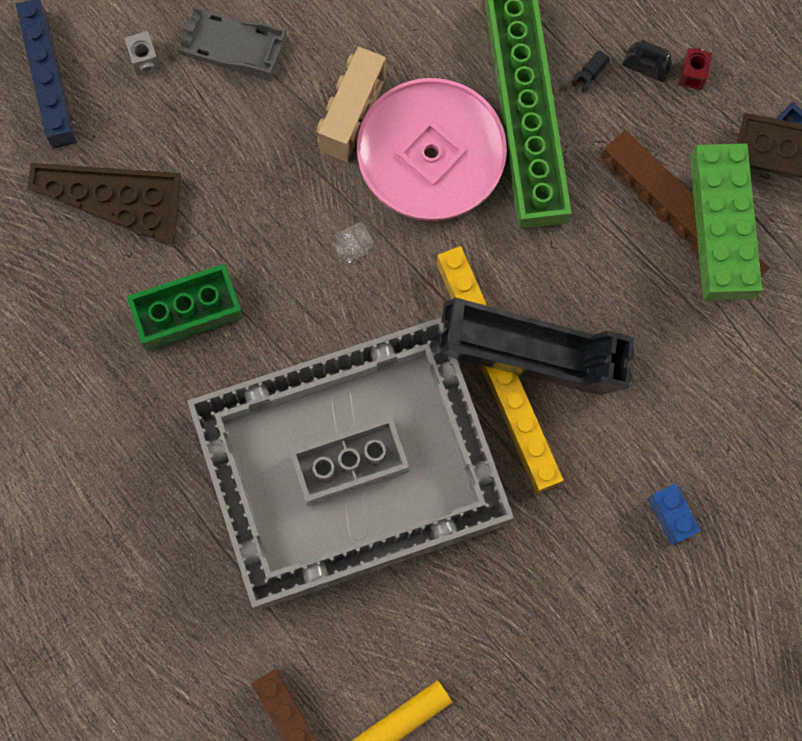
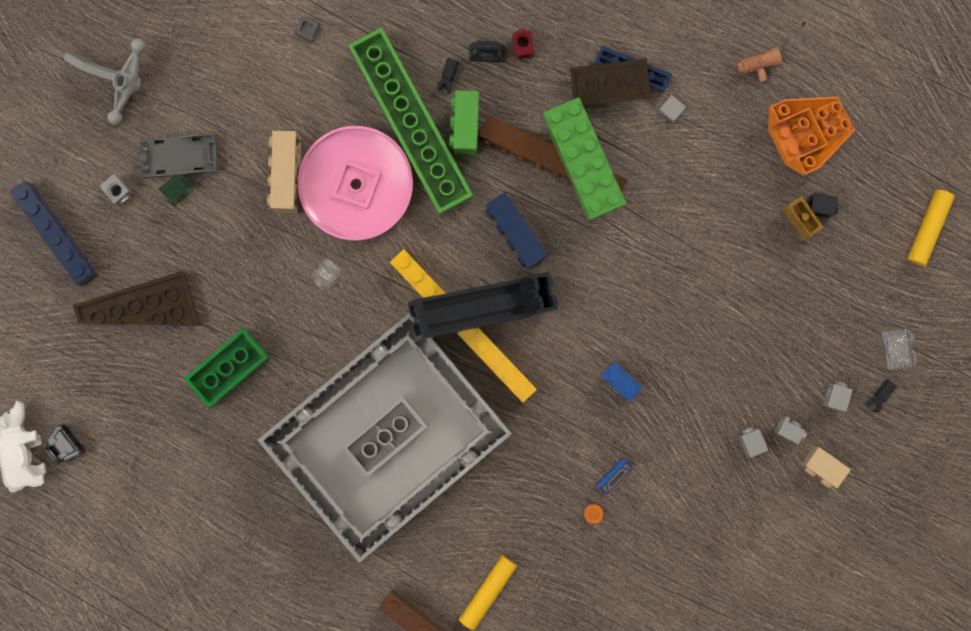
camera: 15 degrees left, 10 degrees up
none -> clear green brick [159,174,192,206]
none -> bright green brick [450,90,479,156]
none -> dark blue brick [485,192,548,269]
none -> orange tile [584,504,603,524]
none -> blue slope [596,458,632,494]

